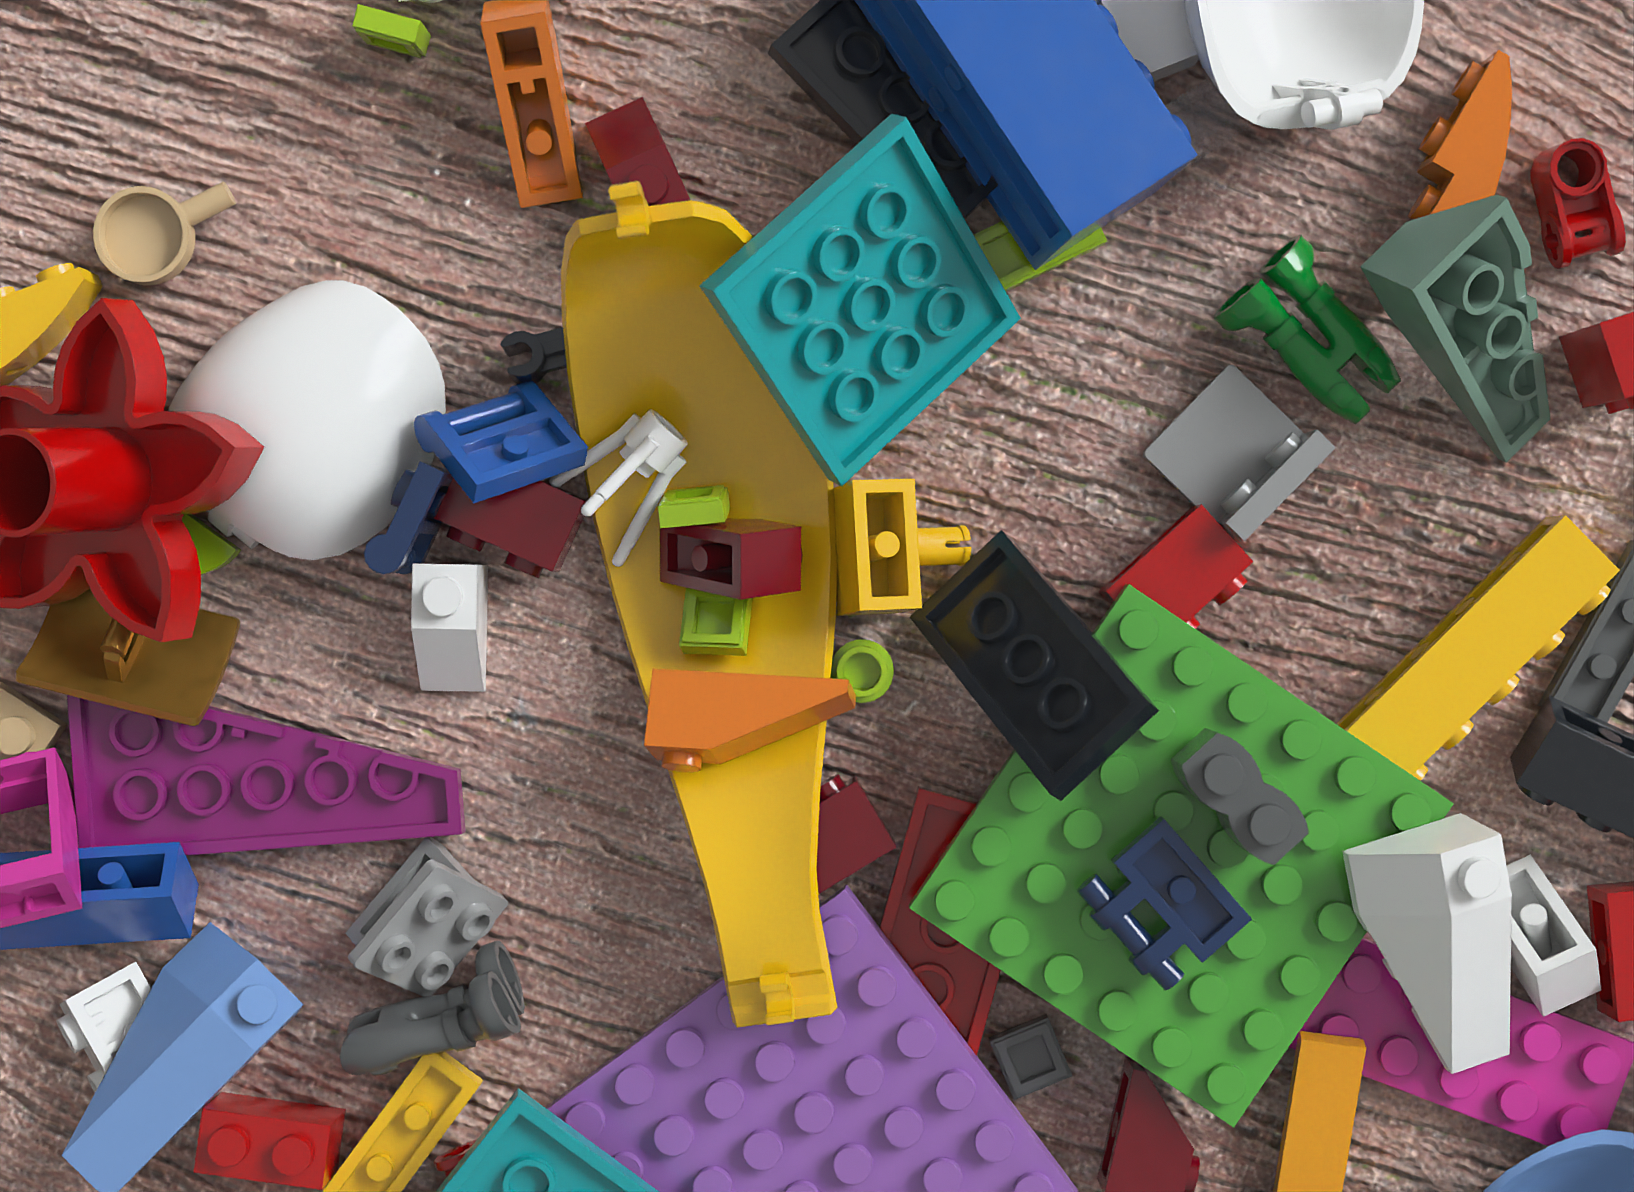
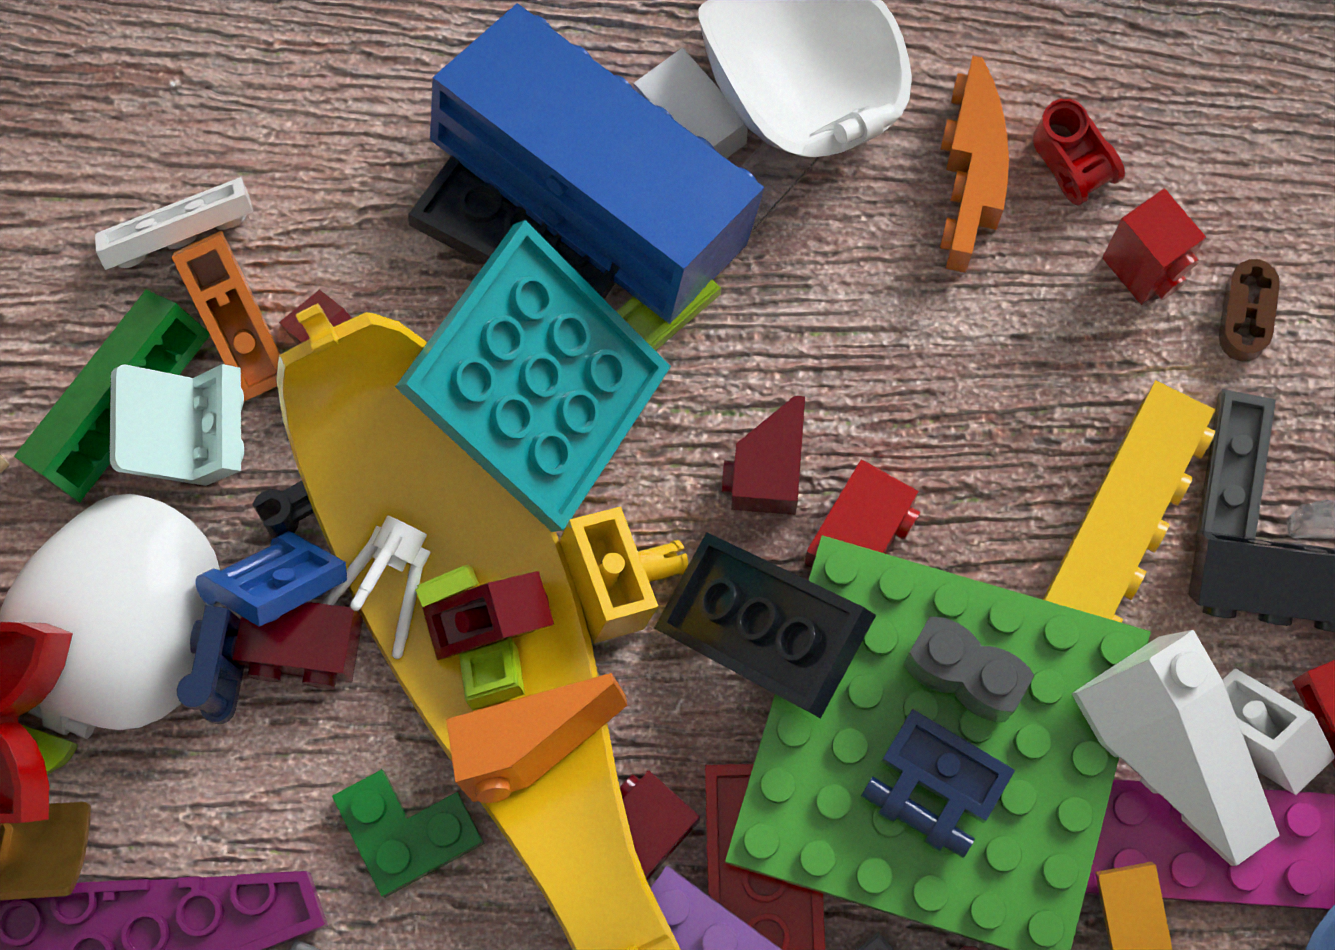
camera: 15 degrees left, 15 degrees down
lime tile [352,4,431,58] -> none
white slope [411,564,488,692] -> none
lime plate [831,639,894,703] -> none
light grey bracket [1143,365,1336,542] -> none
green piece [1214,234,1401,425] -> none
sand green wedge [1360,194,1550,463] -> none
none -> green brick [14,290,210,503]
none -> light aqua bracket [110,364,244,486]
none -> green plate [332,769,485,898]
none -> dark red slope [721,396,806,515]

